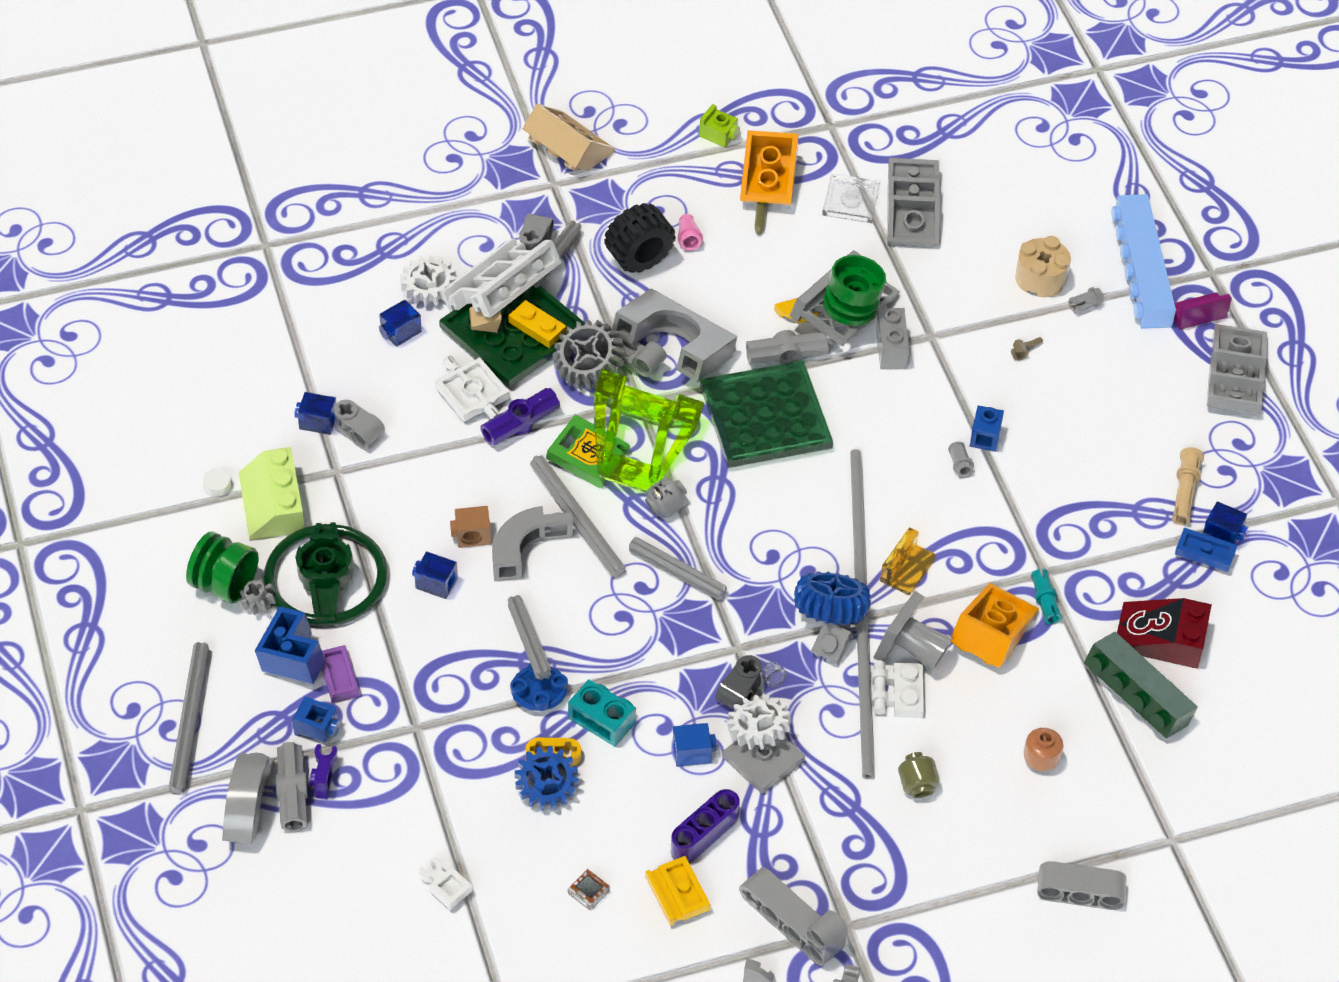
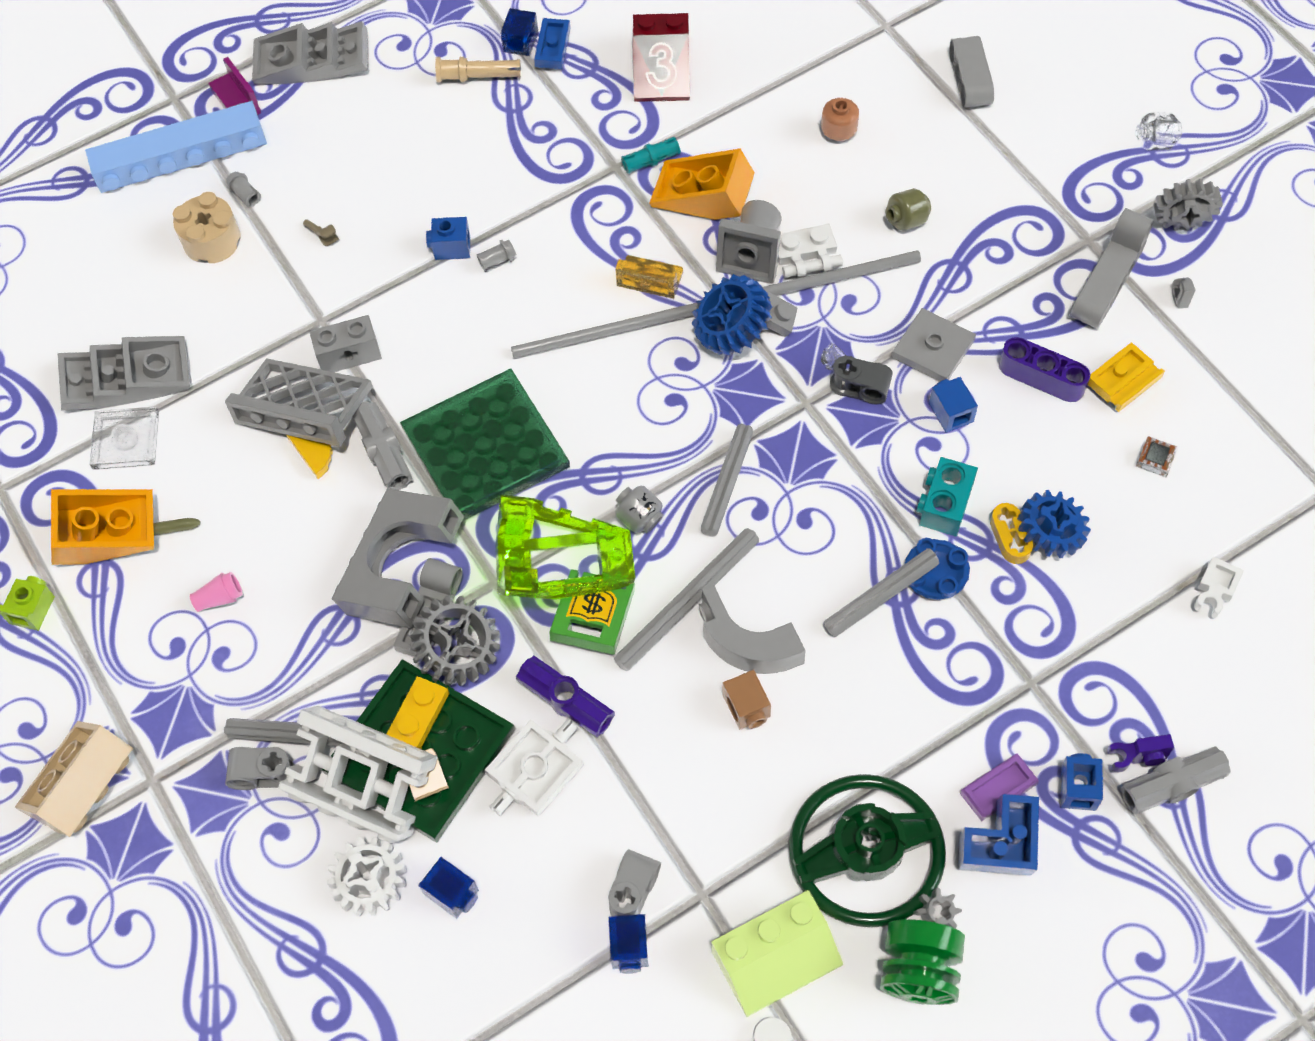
camera: 100 degrees left, 10 degrees up
light grey axle [169,642,209,794] -> none
light grey arch [222,752,275,844] -> none
clear blue brick [412,551,458,599] -> none
black tyre [604,203,676,273] -> none
white gear [727,695,792,750] -> none
green wheel [823,255,886,326] -> none
brick [1084,632,1198,739] -> none

